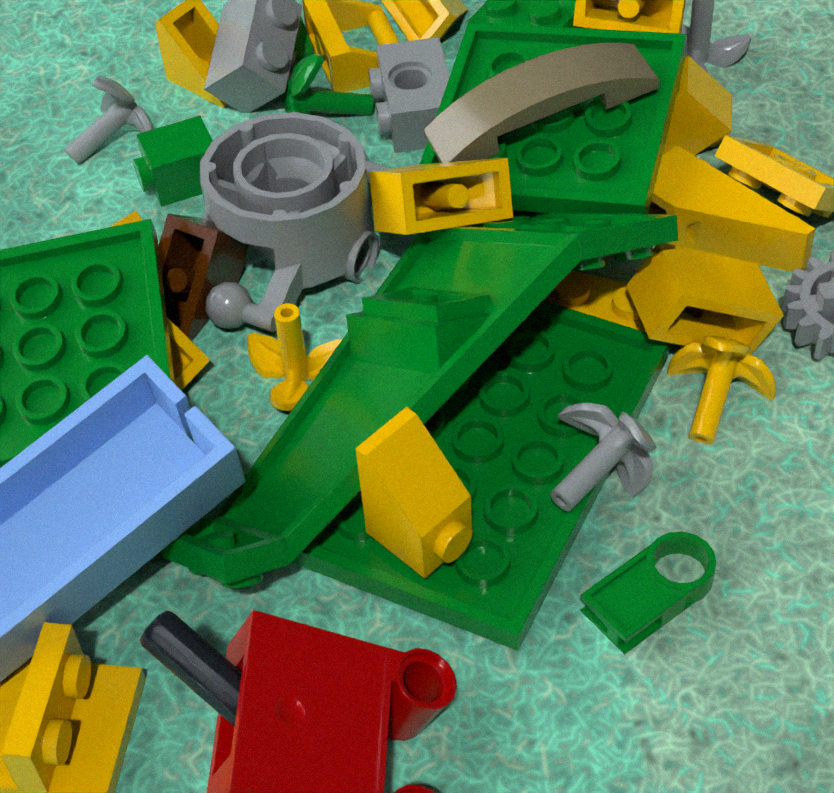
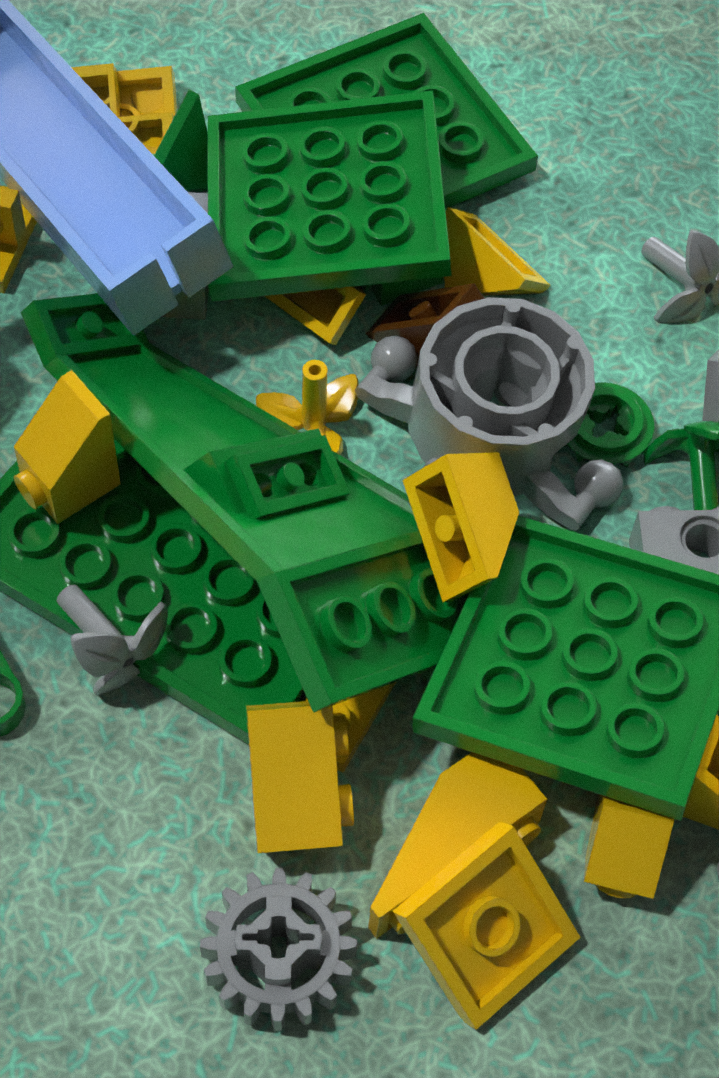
camera: 90 degrees right, 10 degrees up
green brick [133,116,213,207] -> none
dark tan slope [424,43,660,163] -> none
yellow plant [667,336,776,445] -> none

